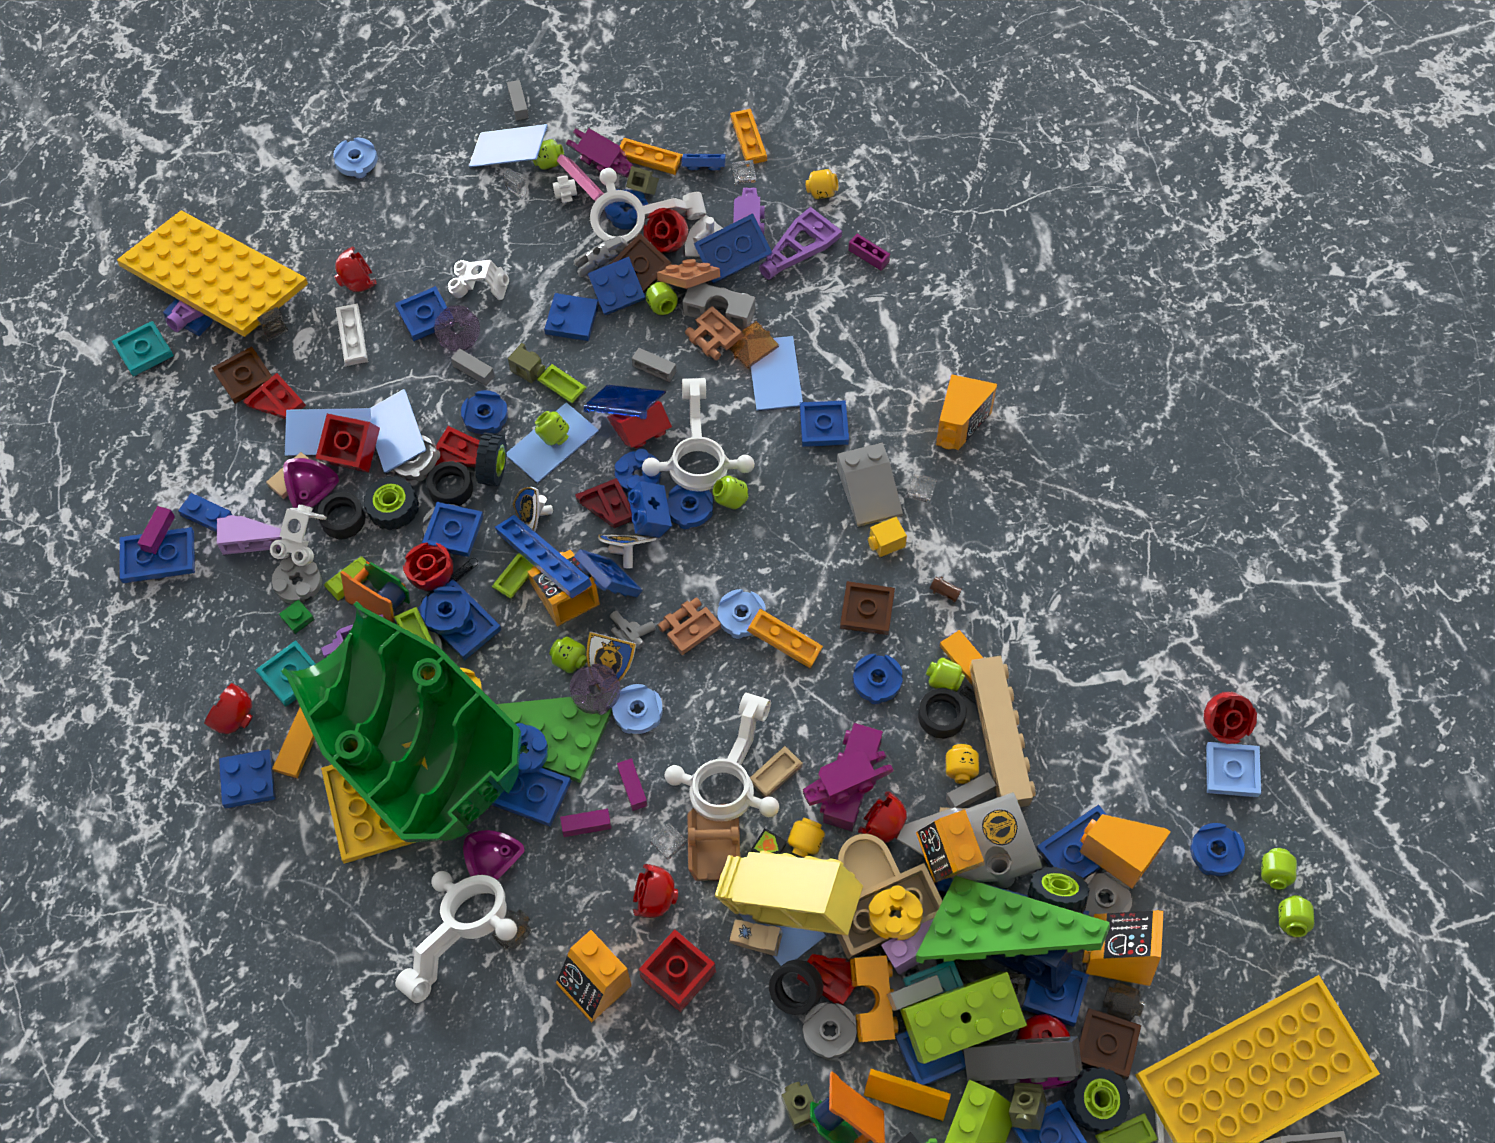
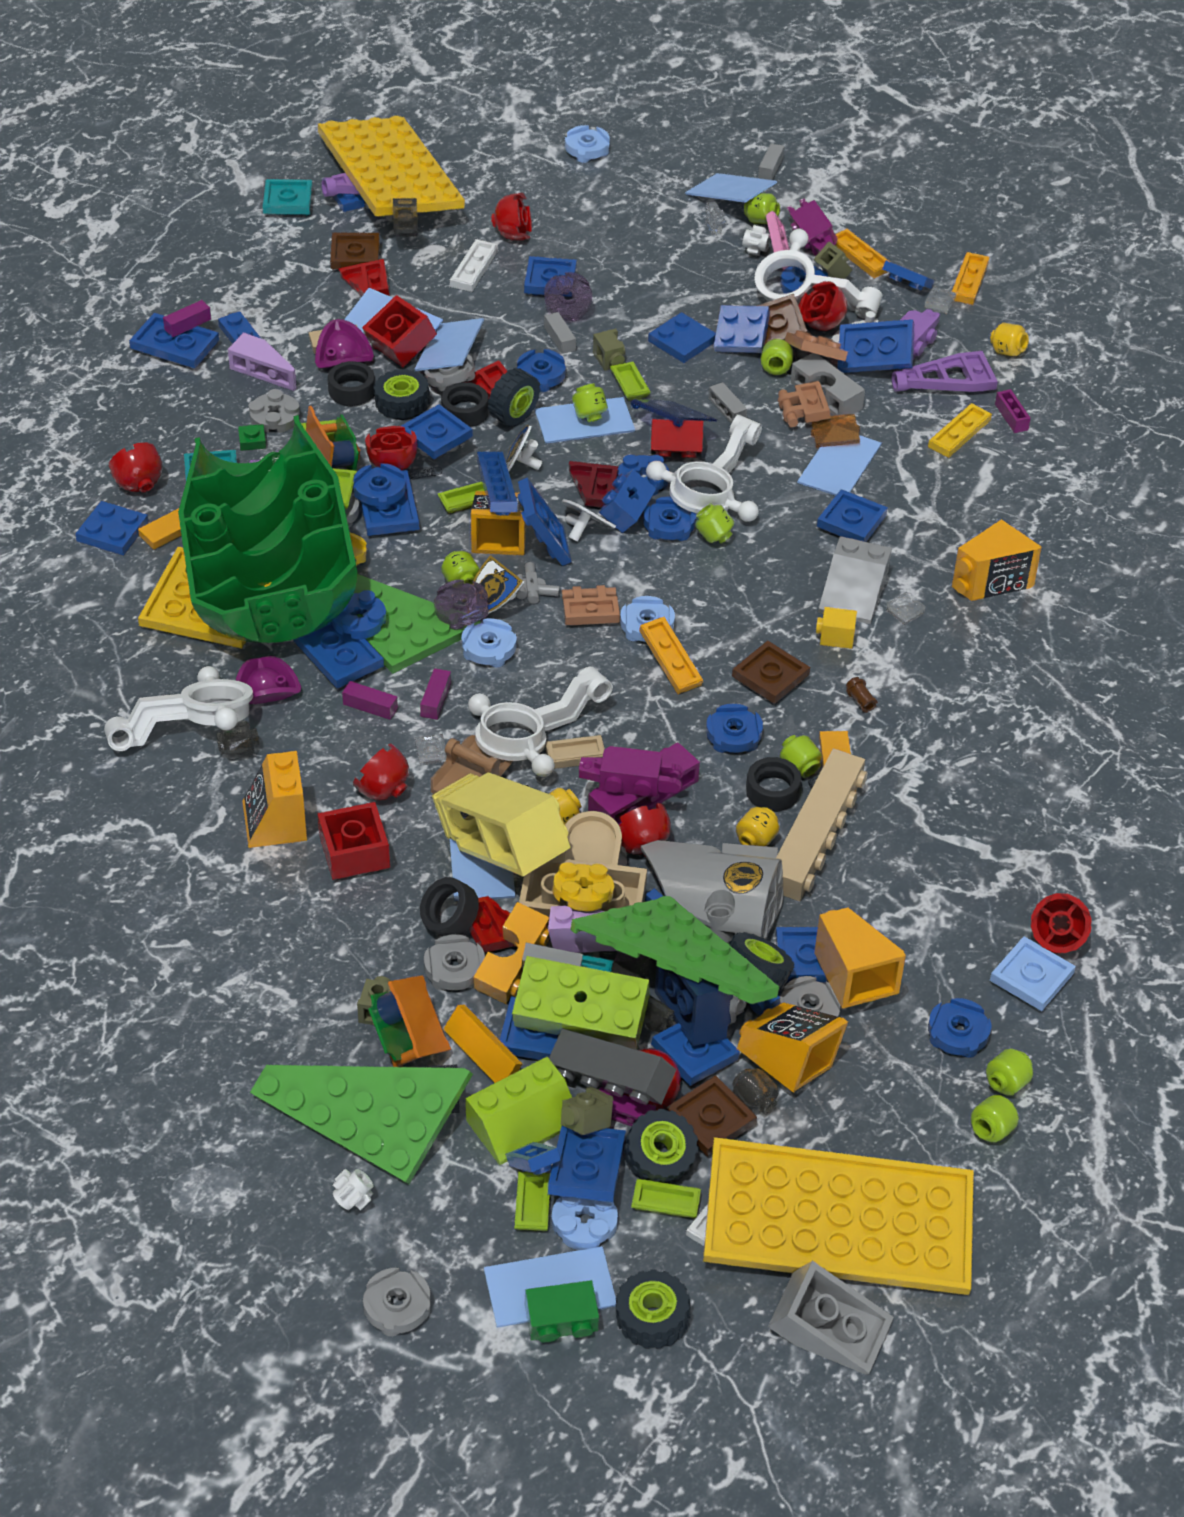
camera: 30 degrees right, 15 degrees down
white piece [270,505,327,566] -> none
white piece [448,260,509,300] -> none
light grey hinge [574,235,627,277] -> none
tan leg [729,920,783,956] -> none
light orange slope [916,809,984,883] -> none
none -> yellow tile [928,403,992,458]

